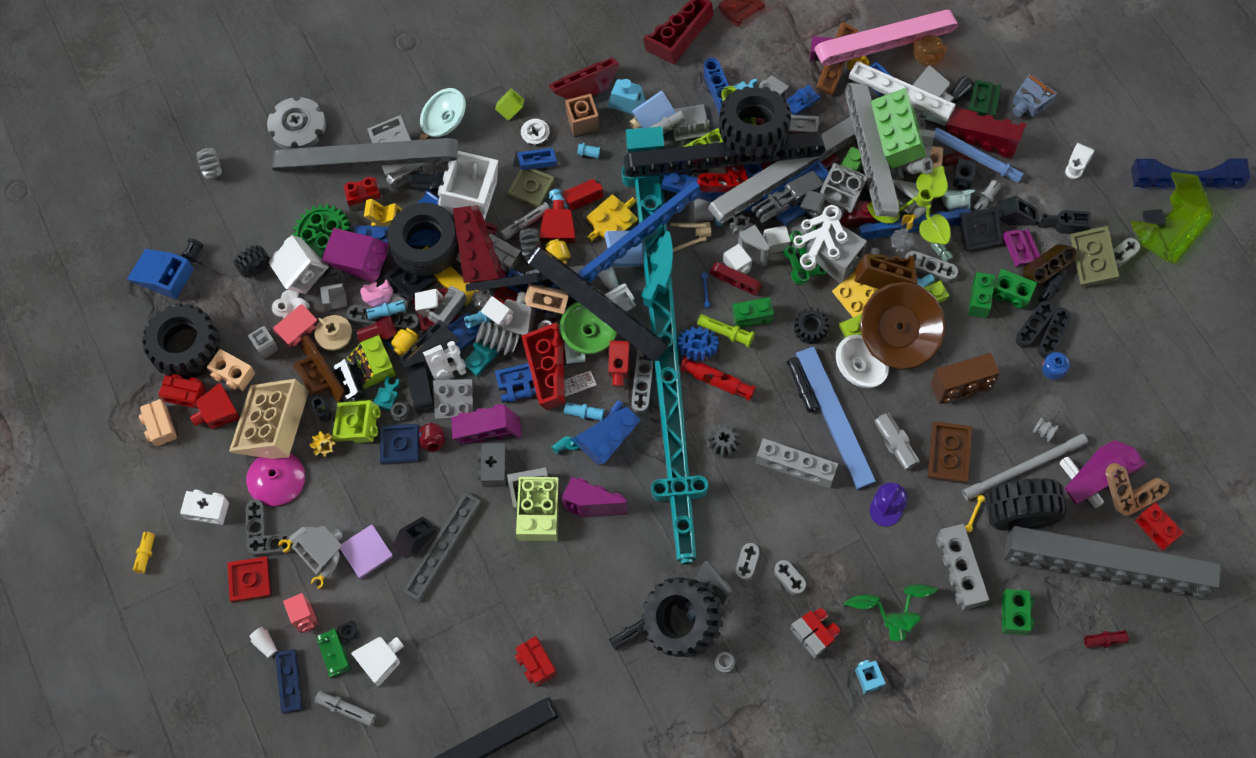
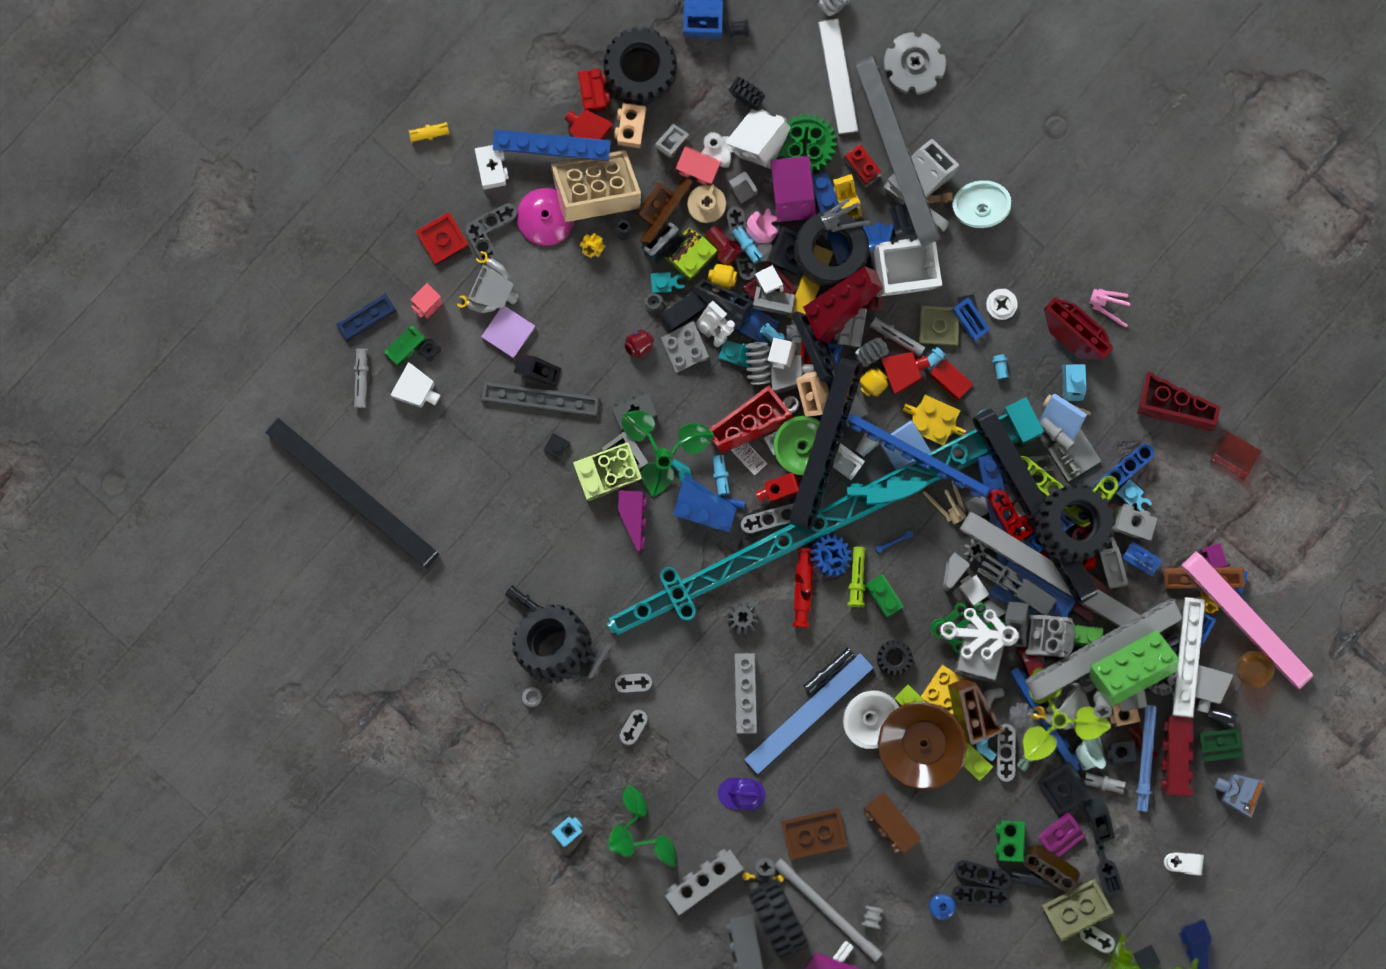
camera: 60 degrees right, 15 degrees up
light nougat brick [139,399,177,446] -> none
white cone [249,627,278,658] -> none
lime plate [332,400,380,443] -> none
dark blue tile [380,424,420,465] -> none
magenta wedge [451,404,522,444] -> none
lime panel [495,88,524,120] -> none
blue plate [495,363,537,403] -> none
red brick [514,636,557,687] -> none
nougat head [565,94,600,137] -> none
dark red beam [710,262,762,295] -> none
white brick [723,244,752,274] -> none
hips [790,608,841,659] -> none
light grey piece [874,413,920,471] -> none
green brick [968,272,995,318] -> none
green brick [1002,589,1034,636] -> none
none -> blue plate [493,130,611,161]
none -> black plate [544,433,570,460]
none -> green plant [622,410,714,497]
none -> dark grey wheel [755,858,775,883]
none -> white tile [819,19,858,135]
none -> dark grey plant [820,198,870,233]
none -> bright pink plant [1089,289,1130,328]

